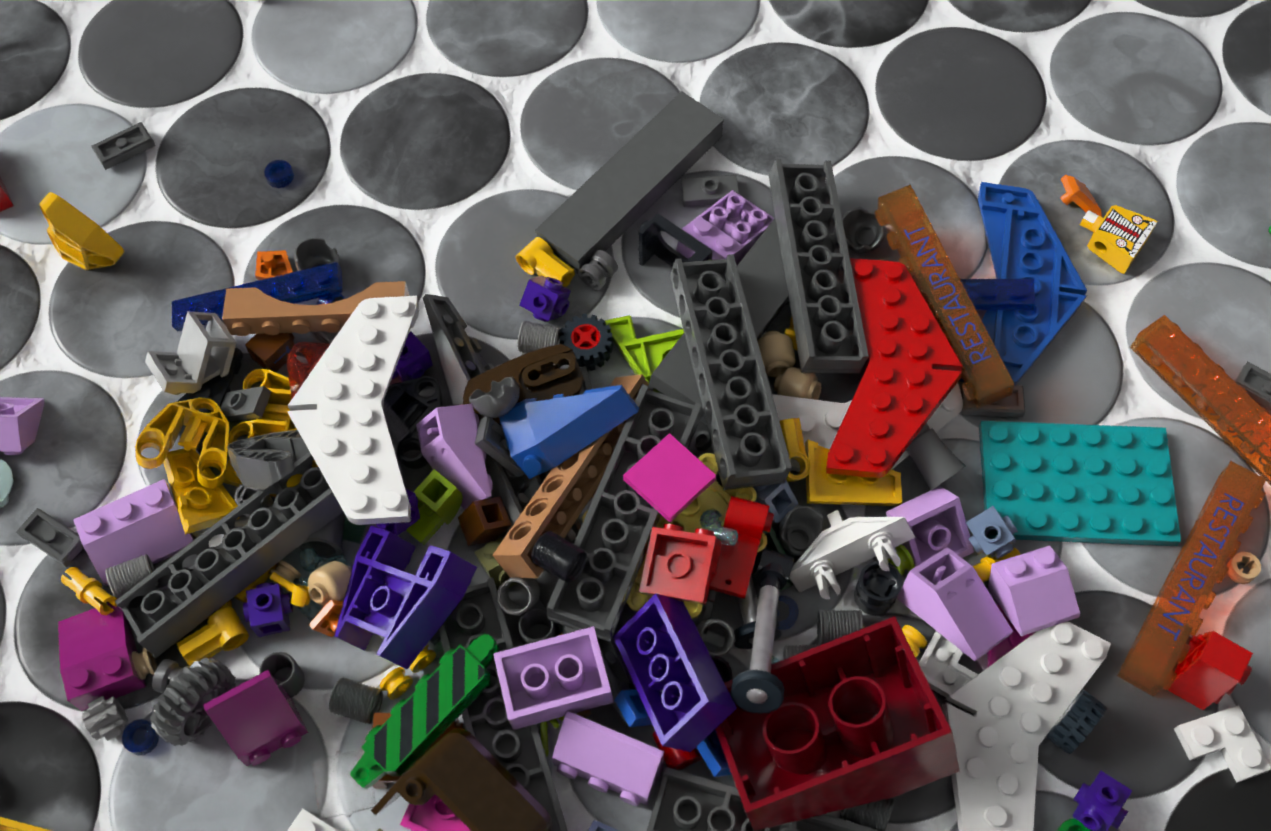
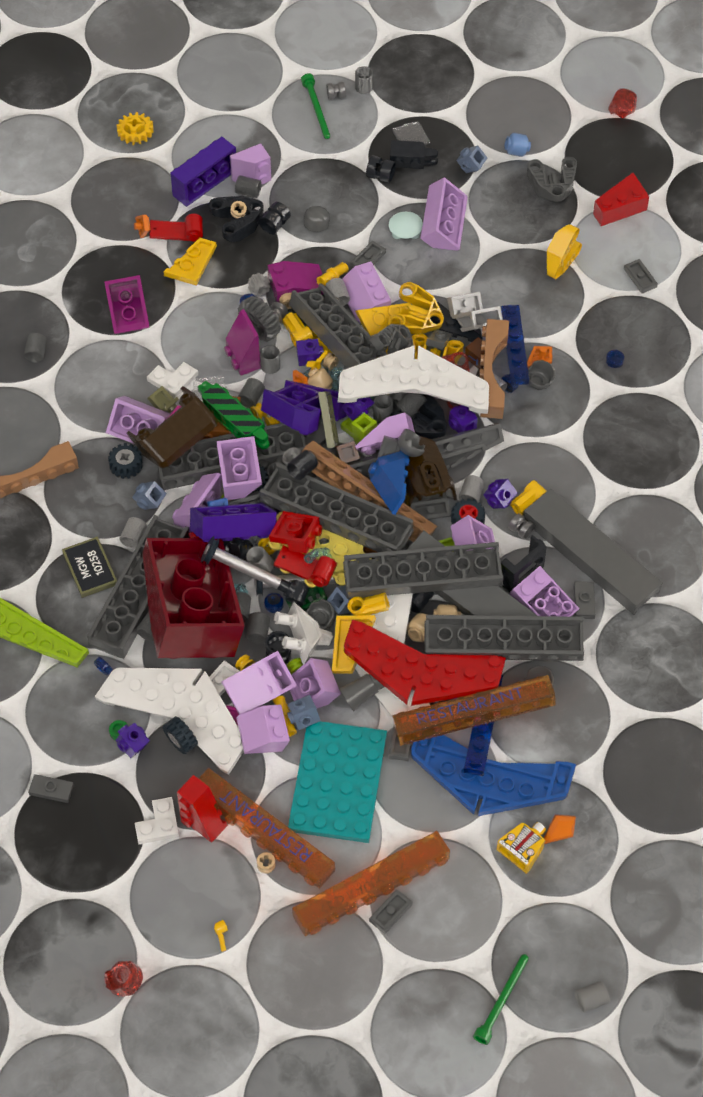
camera: 95 degrees right, 5 degrees down
dark pink tile [623,433,717,523] -> none
none -> olive tile [318,391,339,448]
none -> lavender slope [451,515,495,551]

